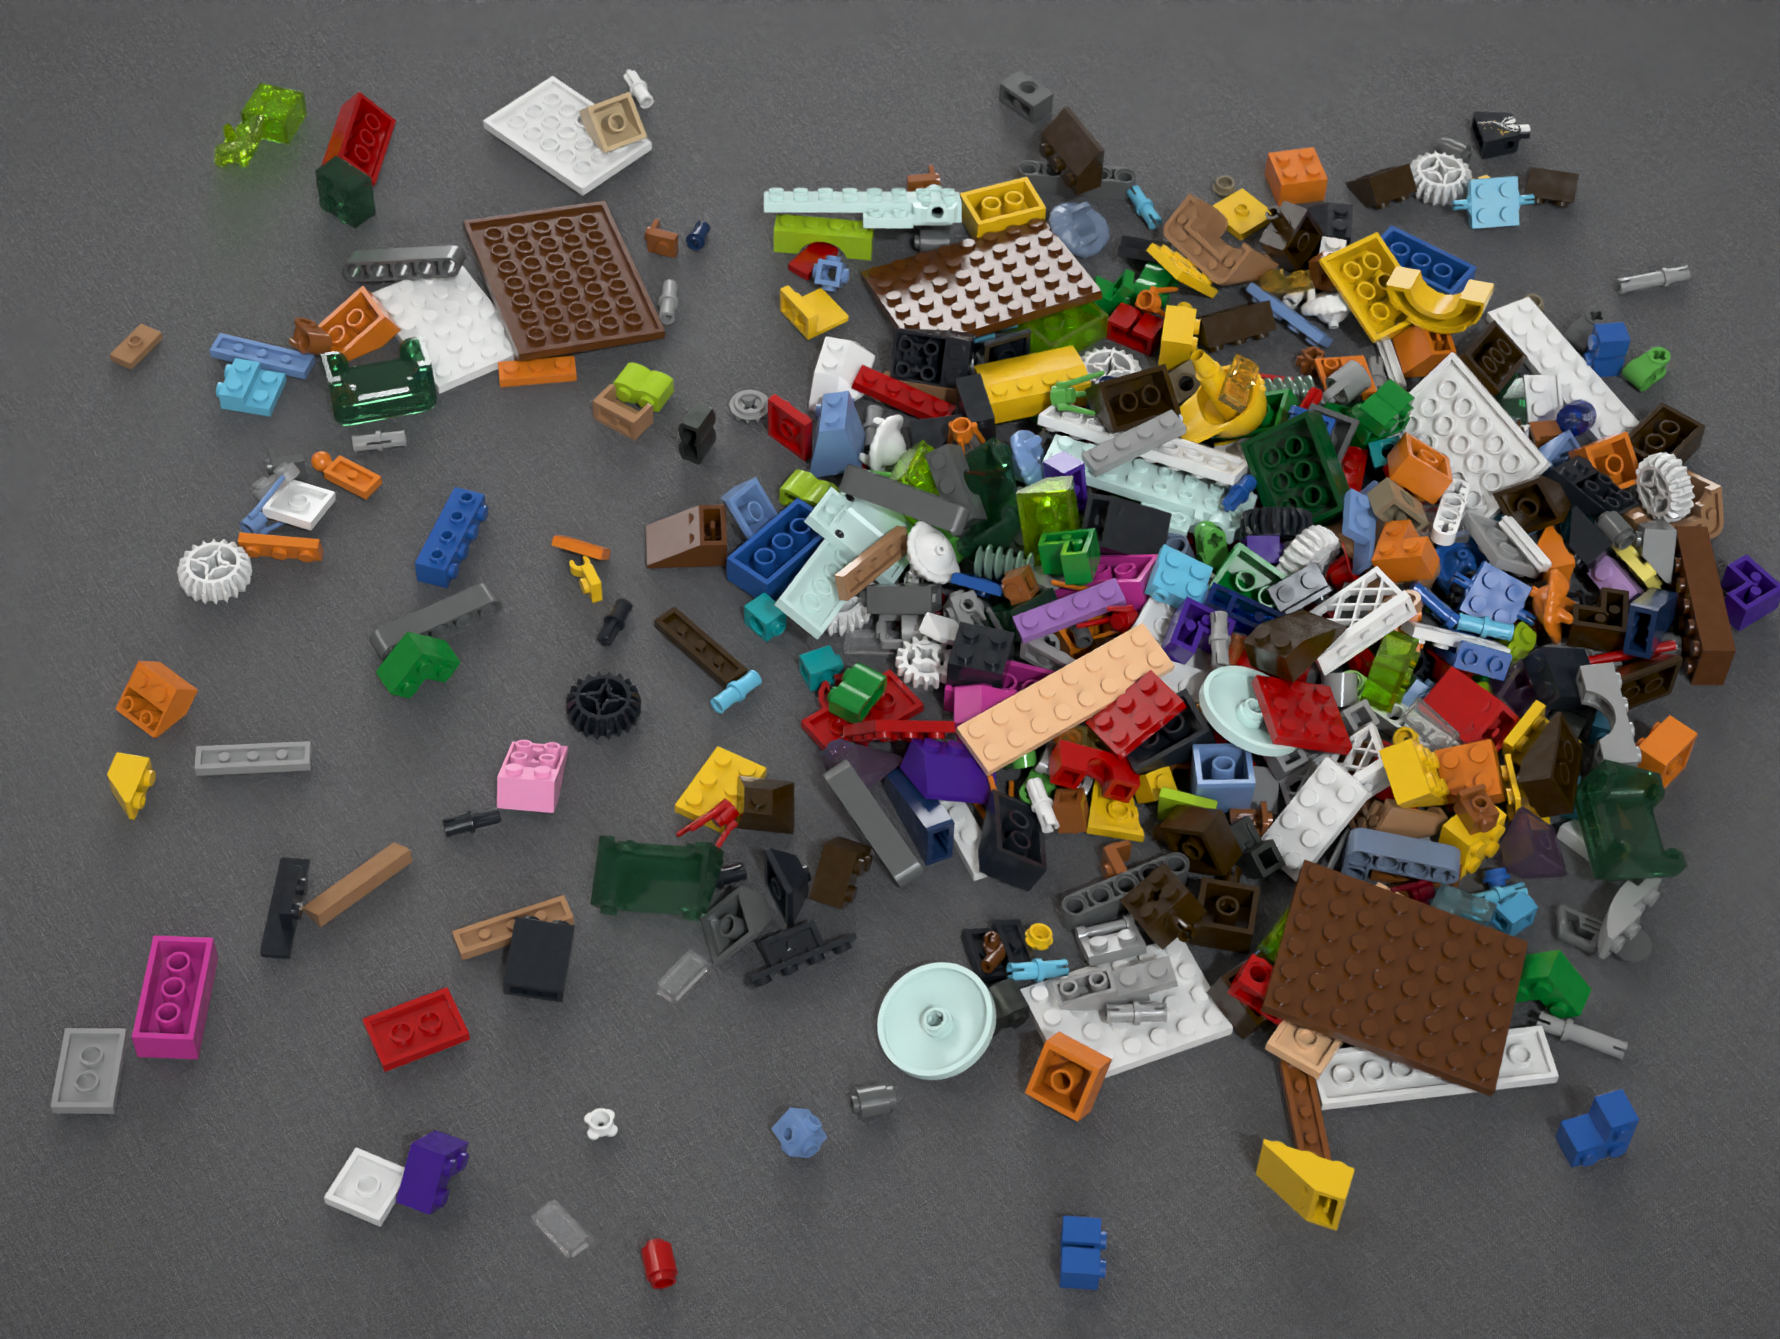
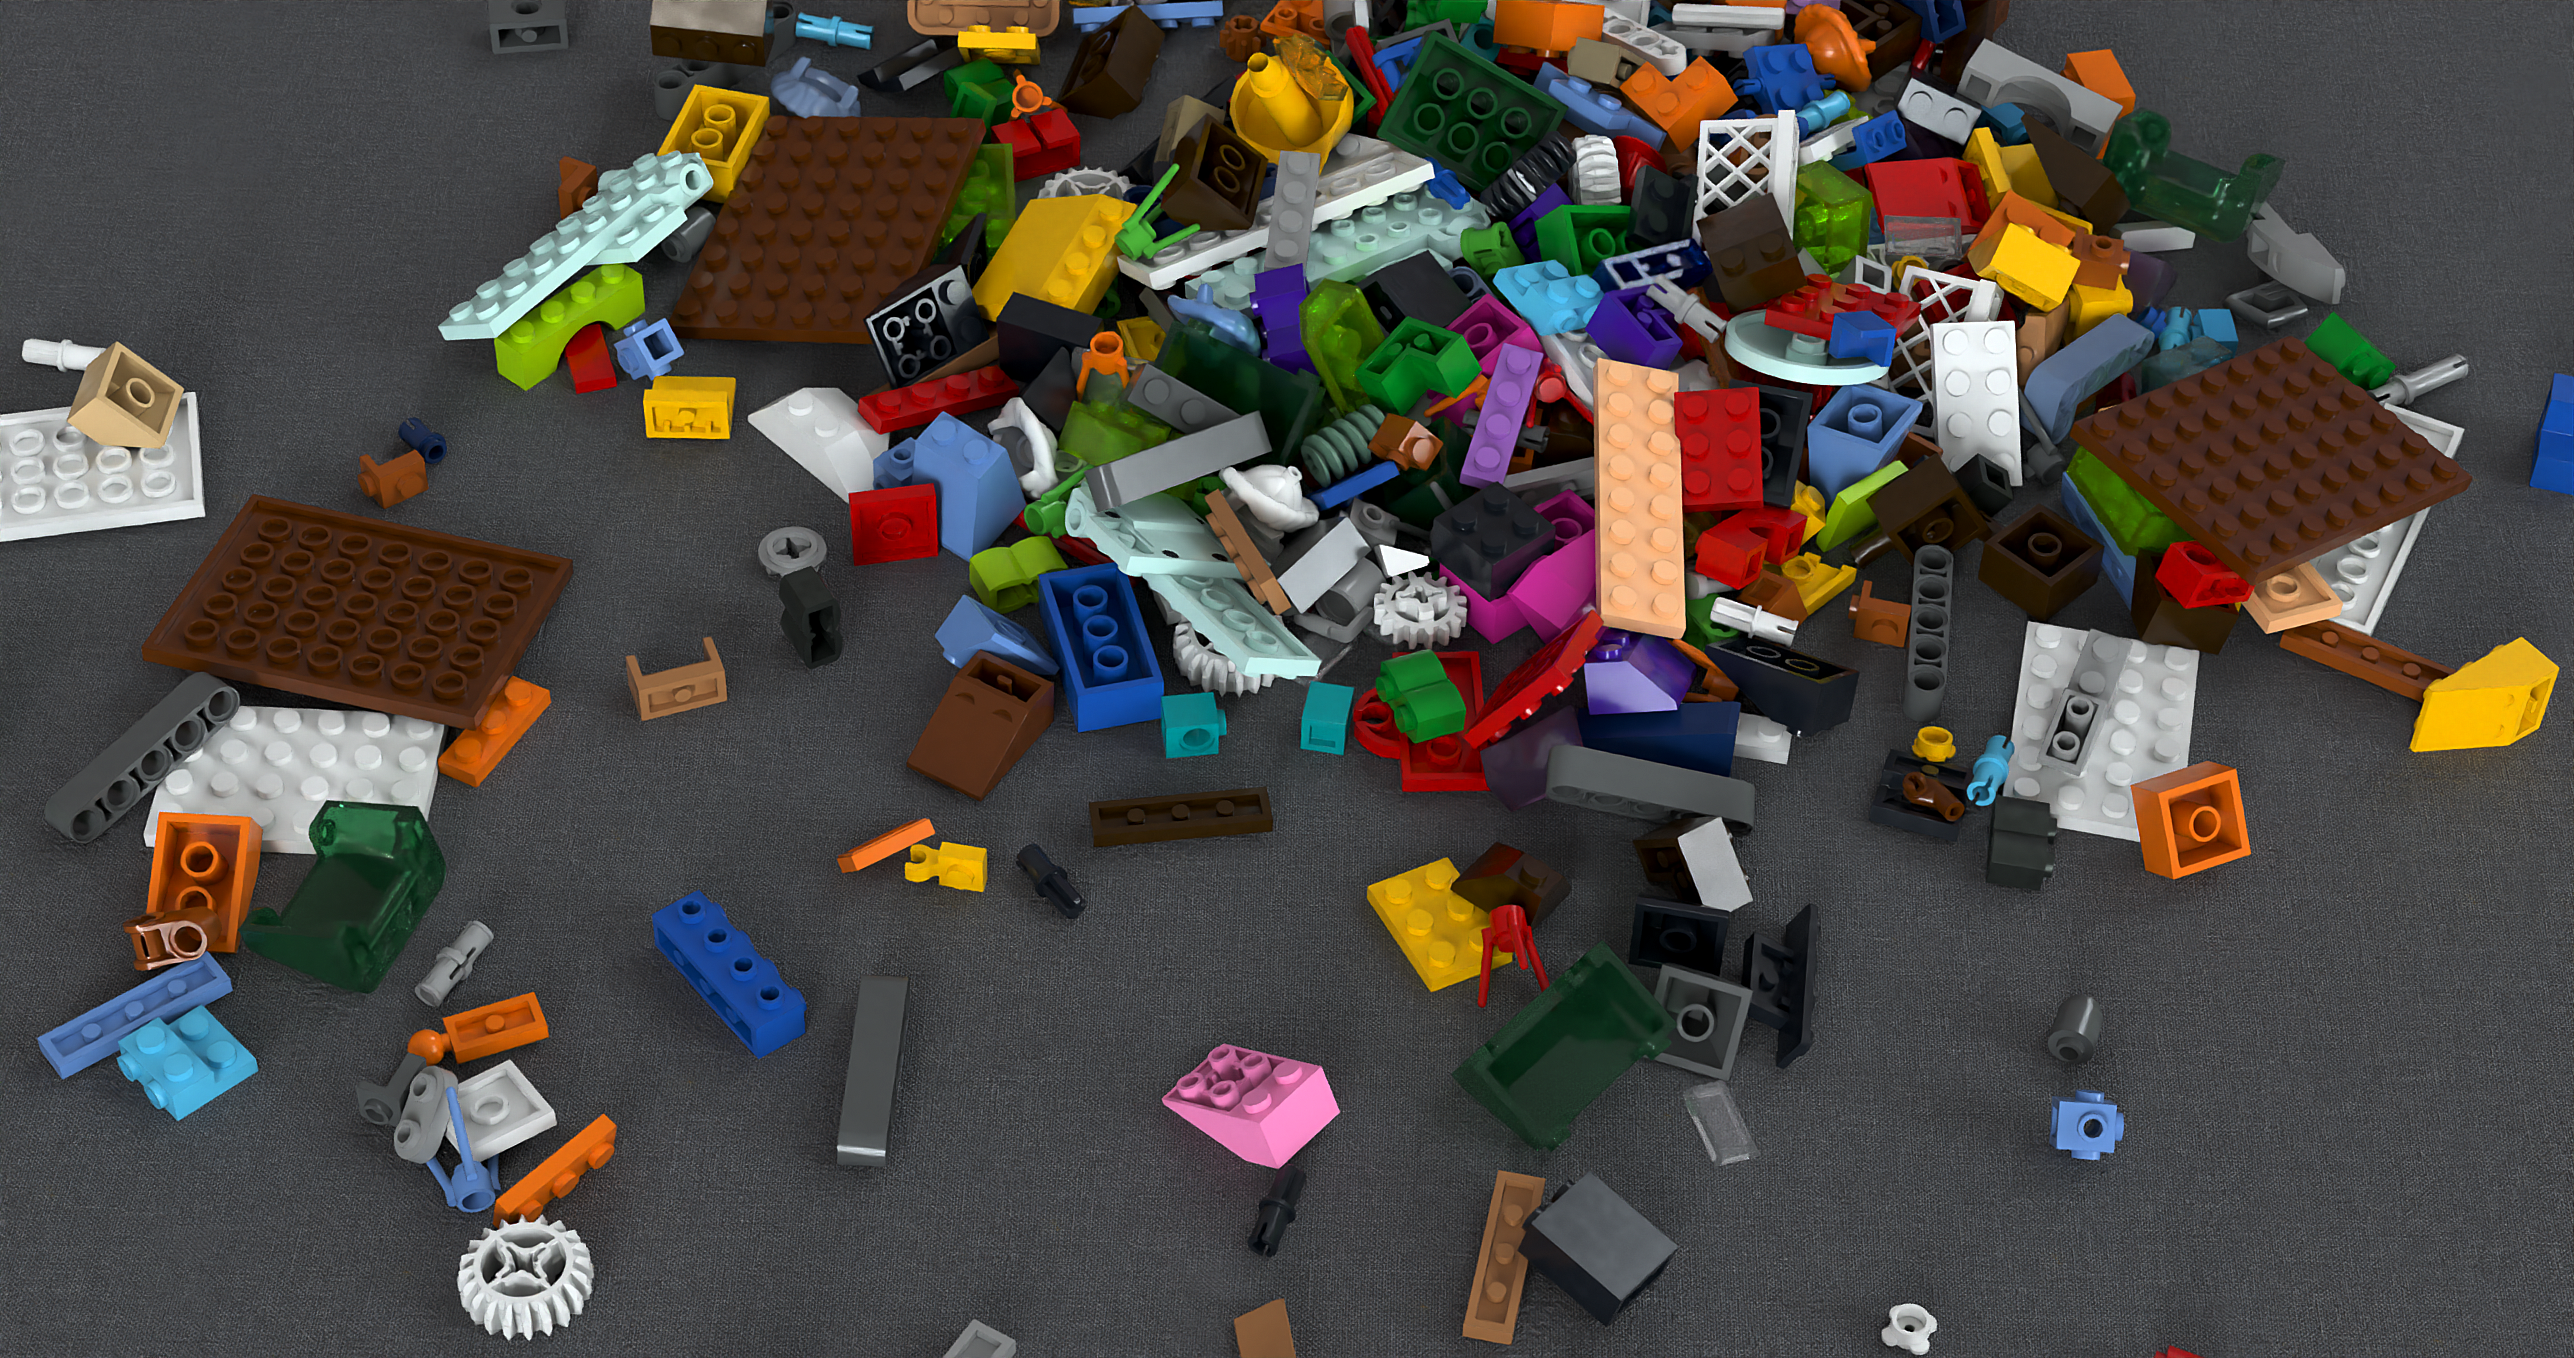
camera: 55 degrees left, 5 degrees down
green brick [376,631,461,699] -> none
black gear [566,671,641,740] -> none
lime brick [613,363,674,412] -> none
light grey pin [658,280,678,325] -> none
medium azure pin [710,670,762,714] -> none
light aqua dish [877,962,996,1080] -> none
blue piece [1059,1216,1107,1290] -> none
light grey plate [1075,914,1147,967] -> none
light grey pin [1105,1001,1167,1025] -> none
dark brown brick [1120,862,1207,950] -> none
yellow brick [1158,302,1200,371] -> none
none -> blue panel [1828,311,1897,367]

